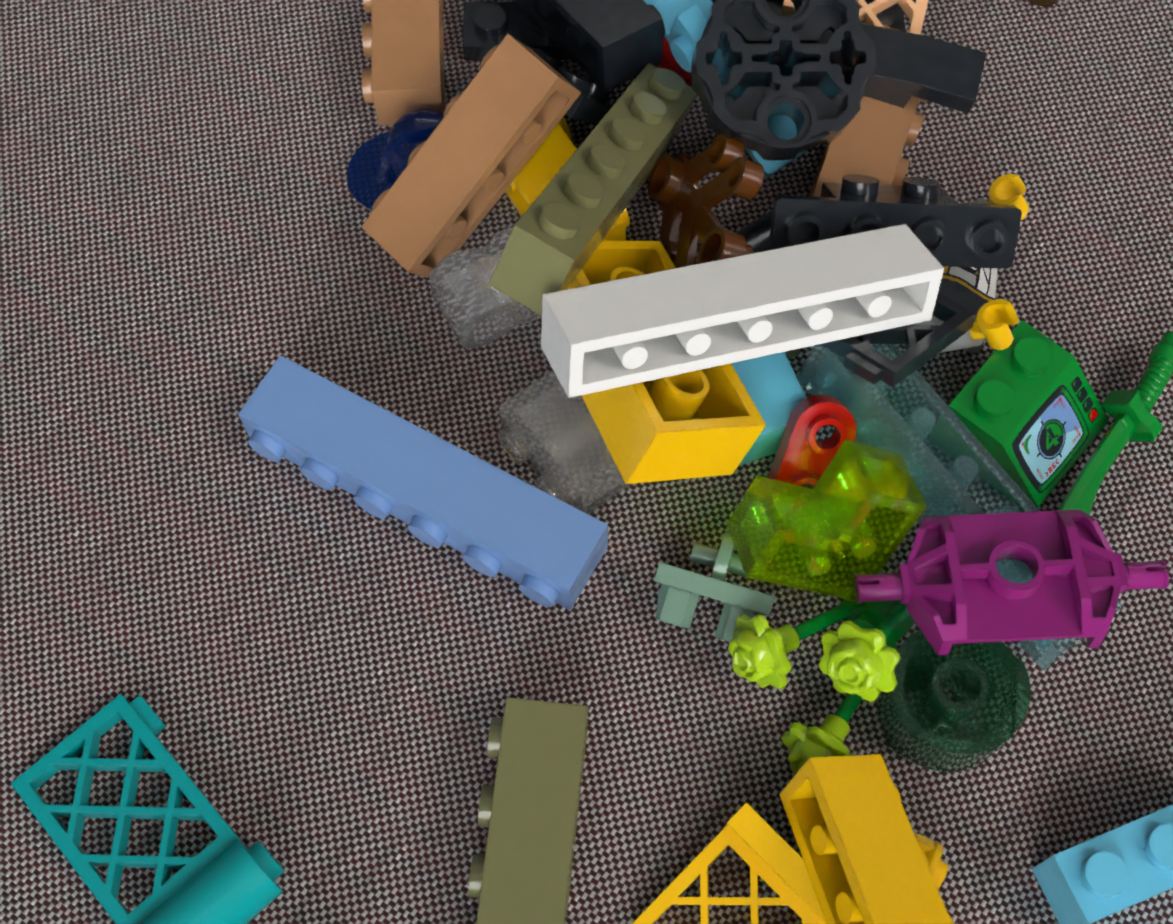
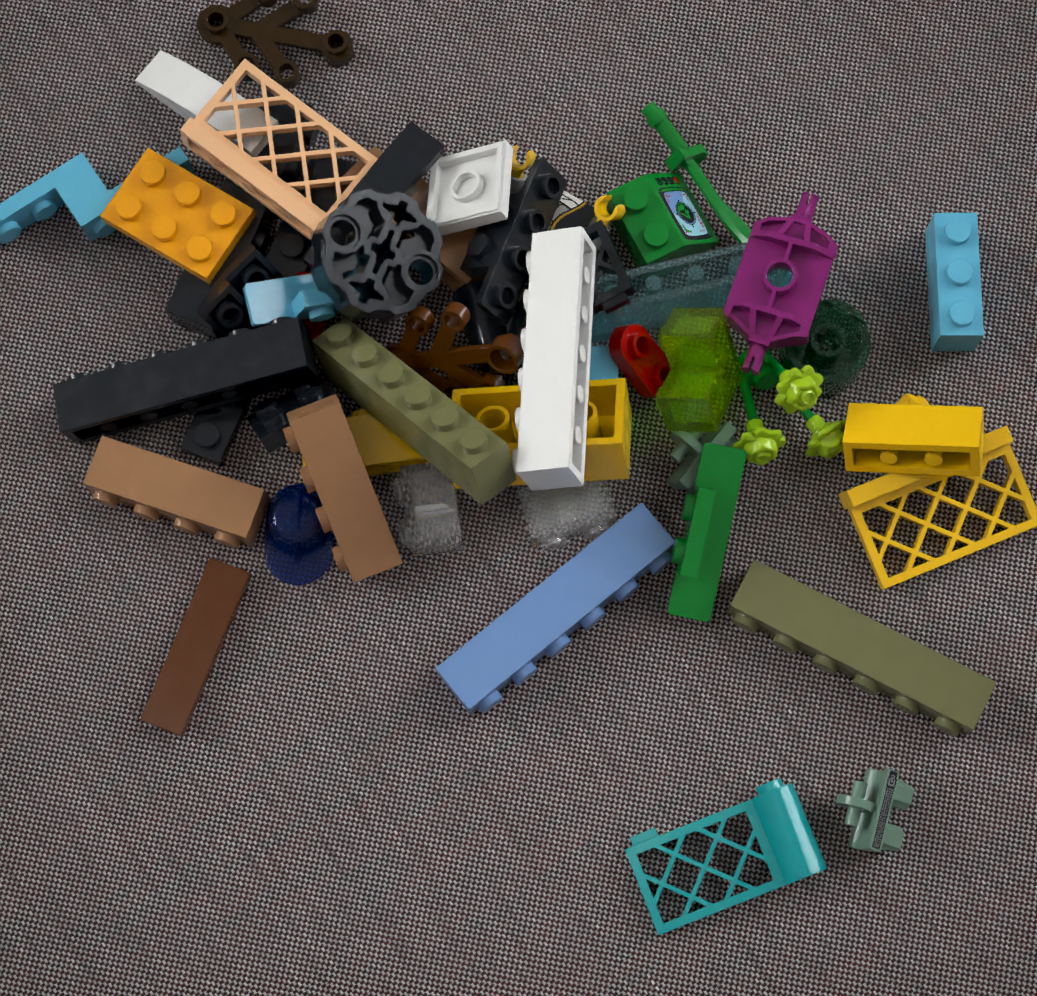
camera: 65 degrees left, 10 degrees up
none -> reddish brown tile [140,558,252,737]
none -> white plate [426,140,513,236]
none -> green bracket [667,442,747,622]

